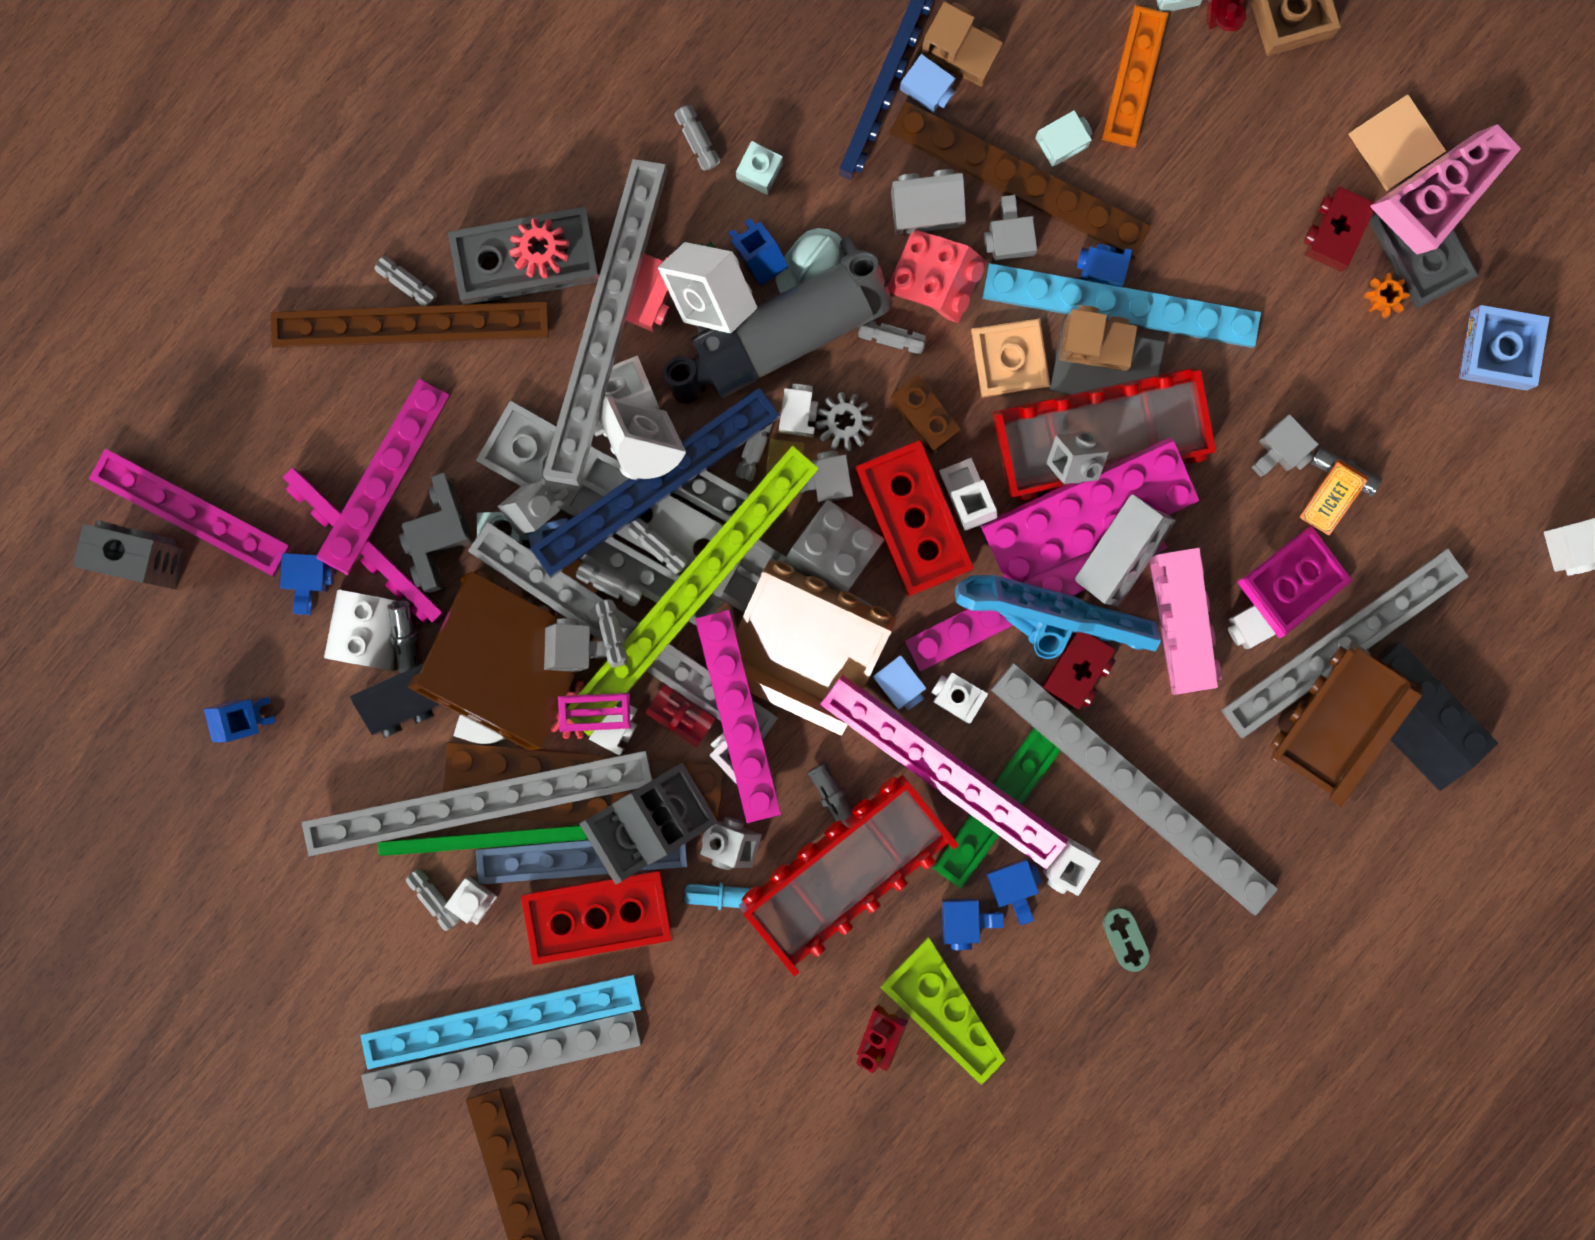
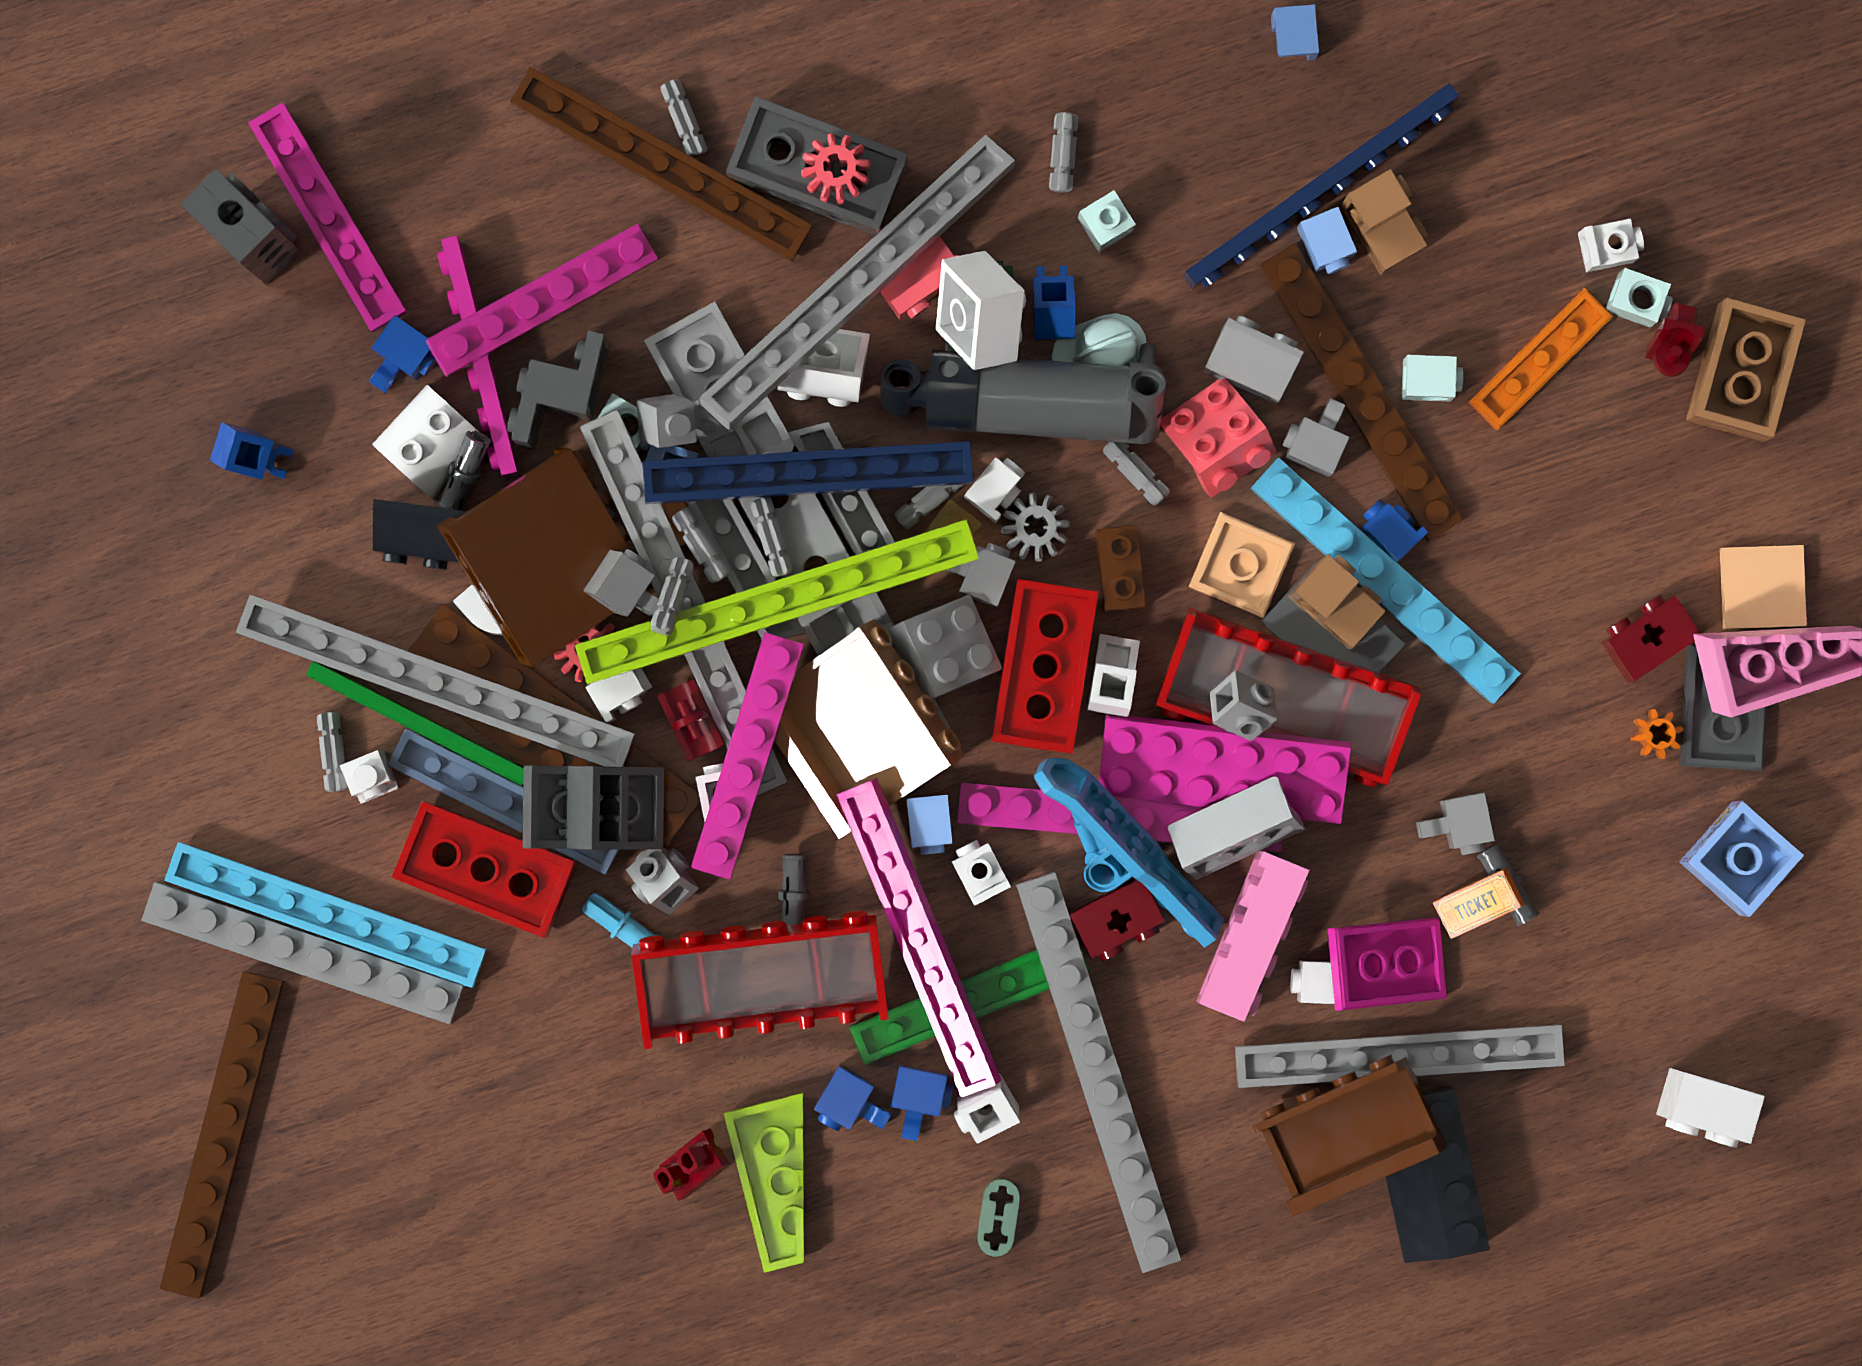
camera: 25 degrees right, 0 degrees up
dark pink tile [558,693,631,732] -> none
white brick [599,396,686,480] -> none

